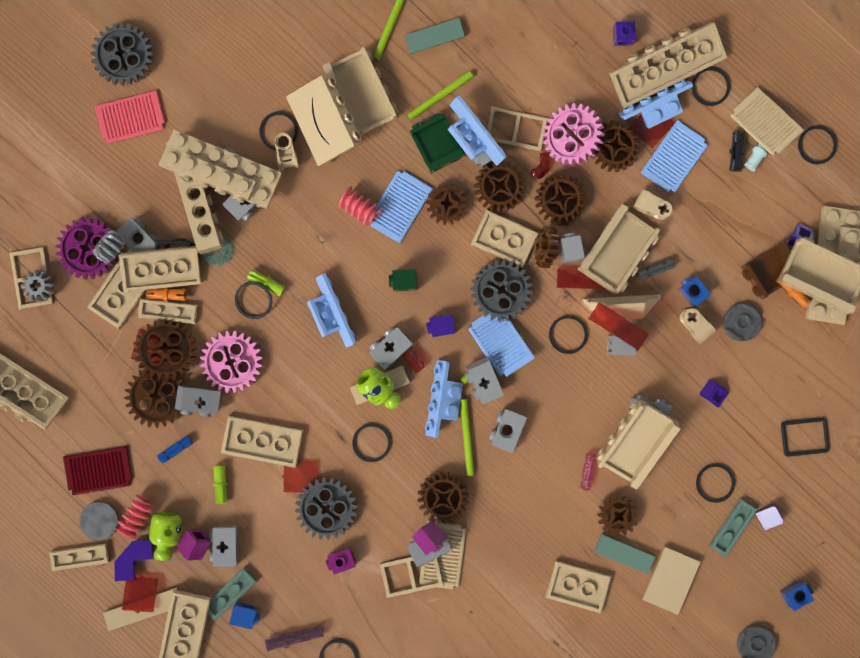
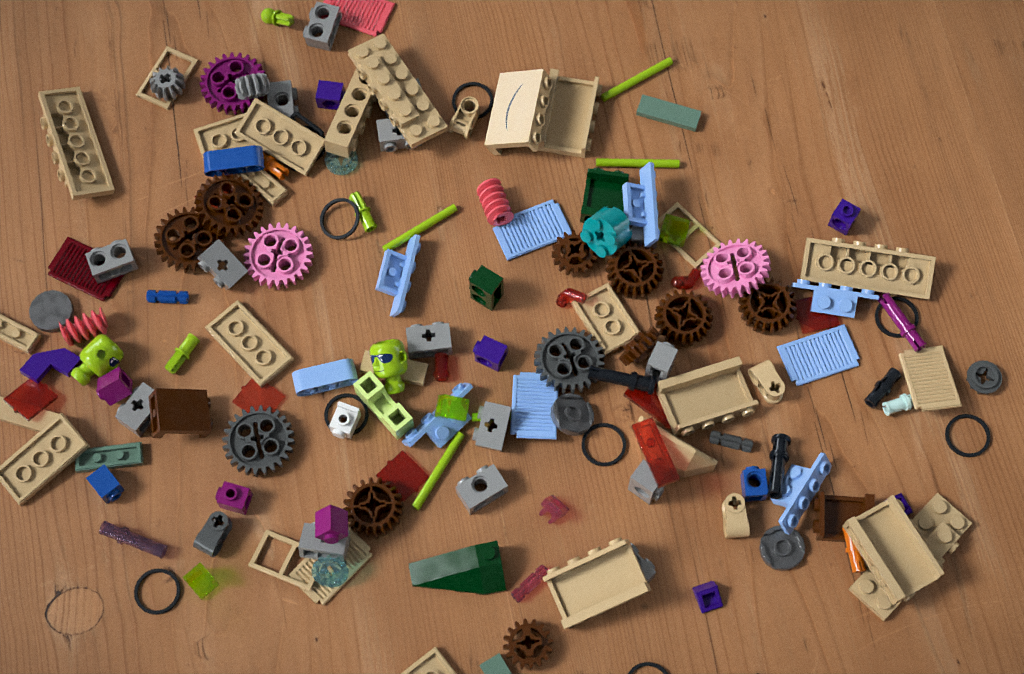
camera: 35 degrees right, 20 degrees down
none -> light grey brick [85,239,138,284]
none -> reddish brown panel [148,388,213,438]
none -> clear neon green panel [183,562,219,600]
none -> dark grey piece [193,511,232,558]
none -> blue beam [203,145,264,177]
none -> lime axle [261,8,295,27]
none -> light blue beam [292,359,358,397]
none -> light grey brick [303,1,342,51]
none -> clear light blue gear [312,554,349,587]
none -> dark purple brick [315,80,346,110]
none -> white brick [329,401,361,439]
none -> yellowish green arch [353,371,414,440]
none -> clear red piece [376,450,429,503]
none -> lime bar [382,204,458,252]
none -> dark green wedge [408,541,506,595]
none -> clear neon green panel [434,394,470,421]
none -> clear pink tile [539,495,570,524]
none -> flat silver tile [551,393,594,436]
none -> clear red arm [556,288,587,308]
none -> teal brick [580,206,632,258]
none -> black pin [587,365,656,395]
none -> clear neon green panel [659,214,691,247]
none -> black pin [767,433,791,499]
none -> light blue bracket [770,452,832,535]
none -> magenta pin [877,292,927,352]
none -> dark grey gear [966,360,1002,395]

